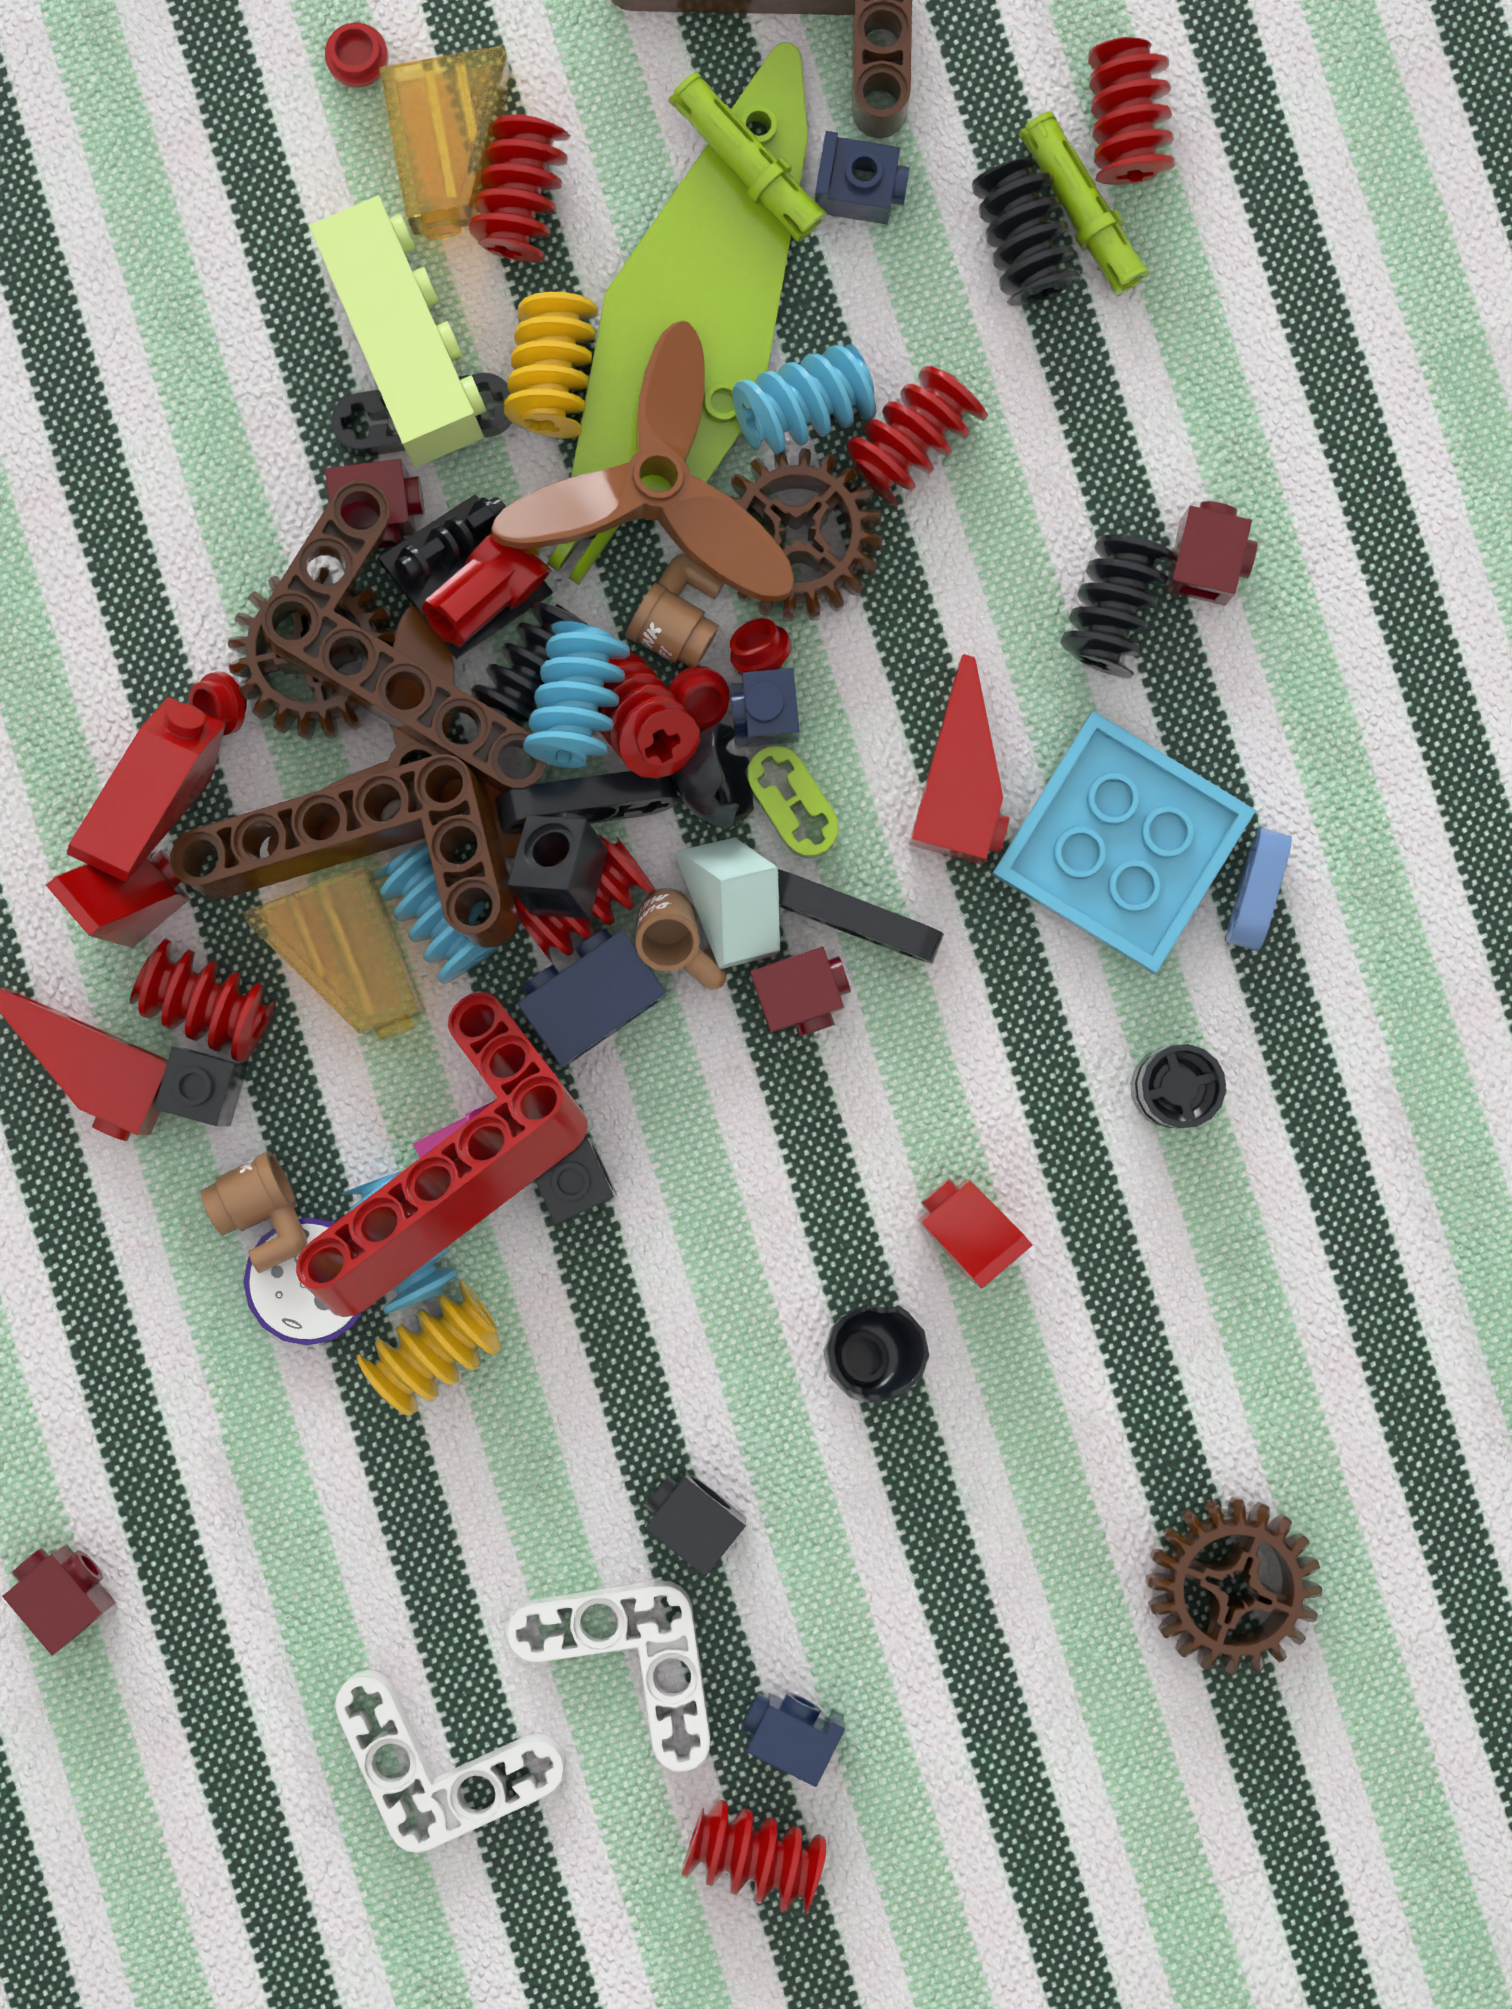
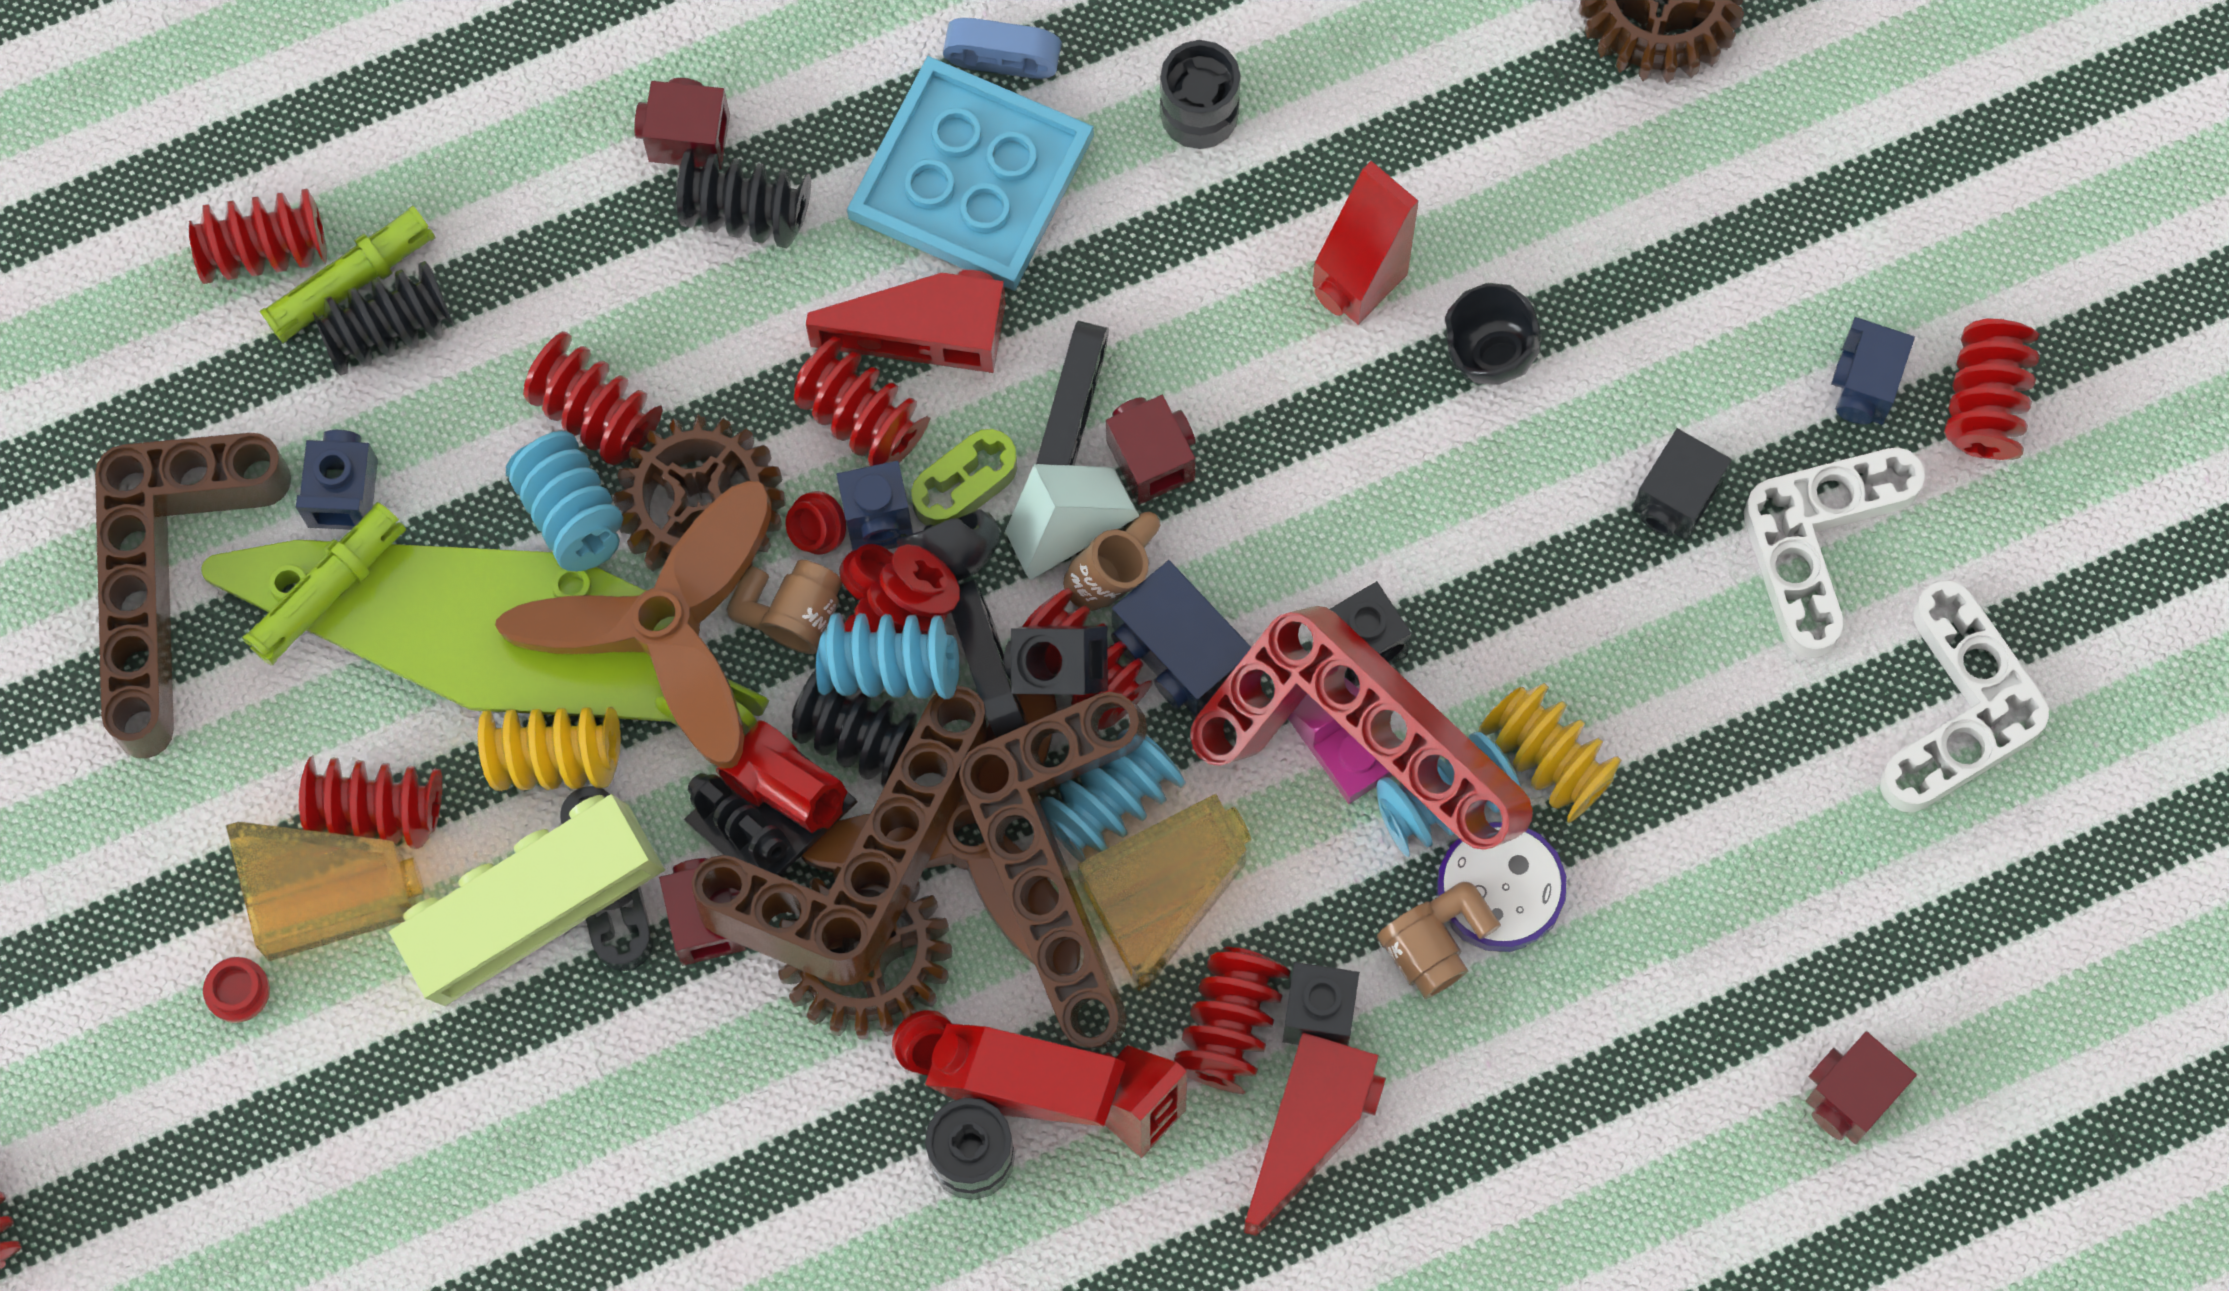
camera: 95 degrees left, 15 degrees down
none -> red piece [794,336,931,466]
none -> black wheel [925,1098,1015,1200]

